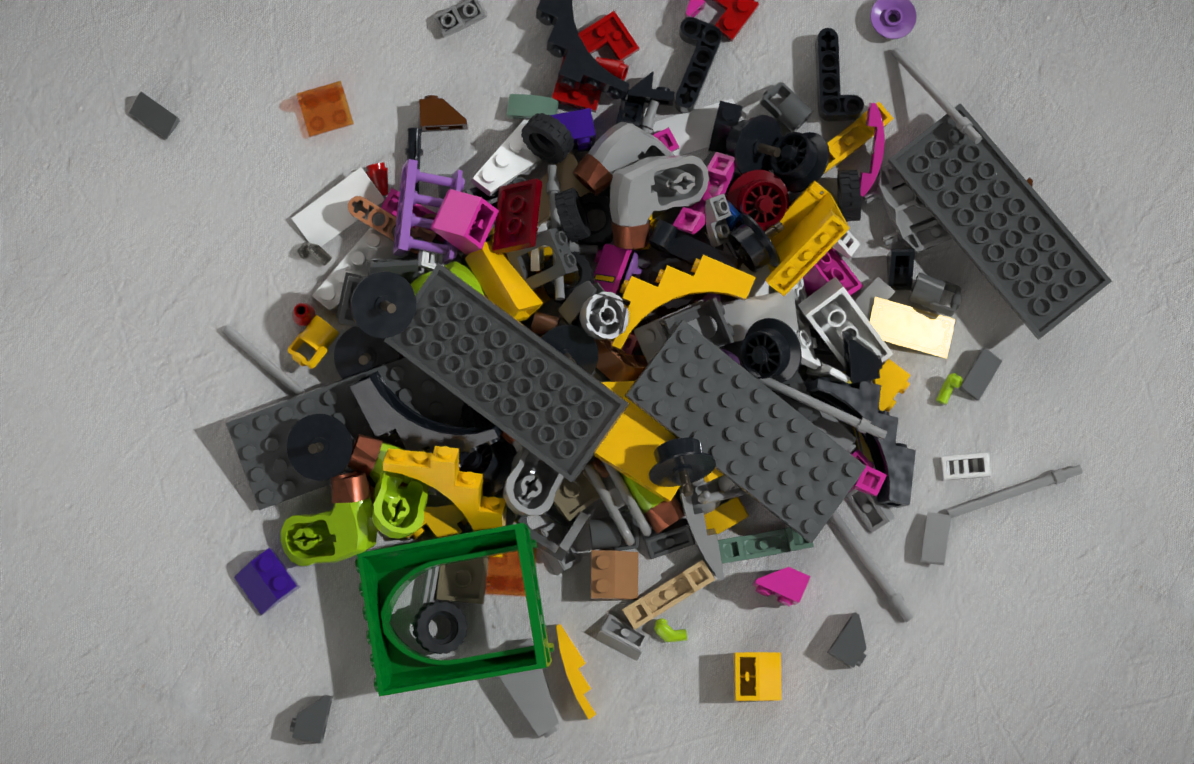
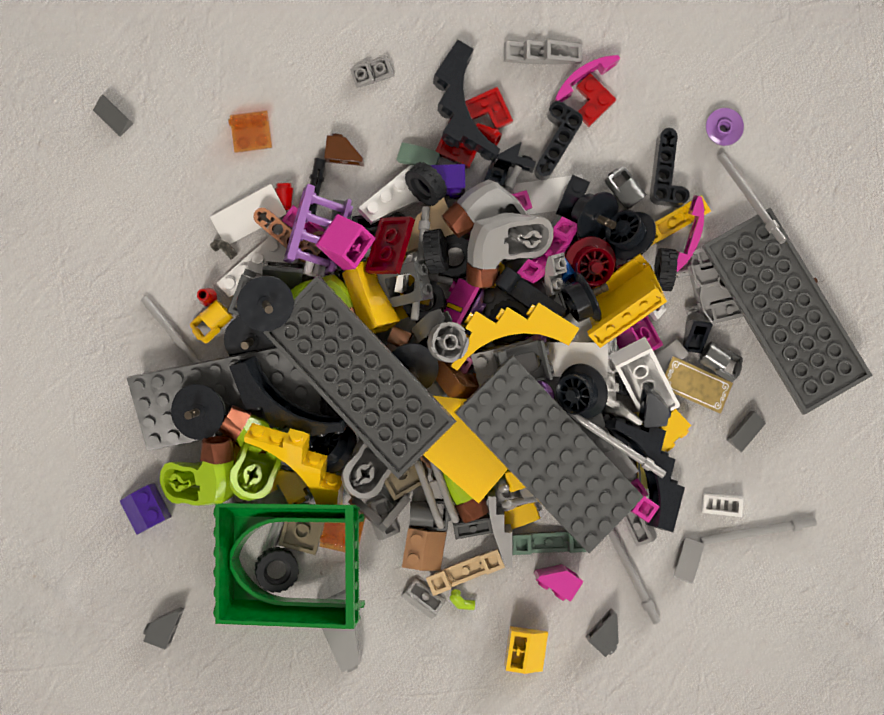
camera: 10 degrees right, 5 degrees up
yellow slope [556,624,597,720] -> none
black piece [649,437,716,497] -> none
lime arm [936,373,963,405] -> none

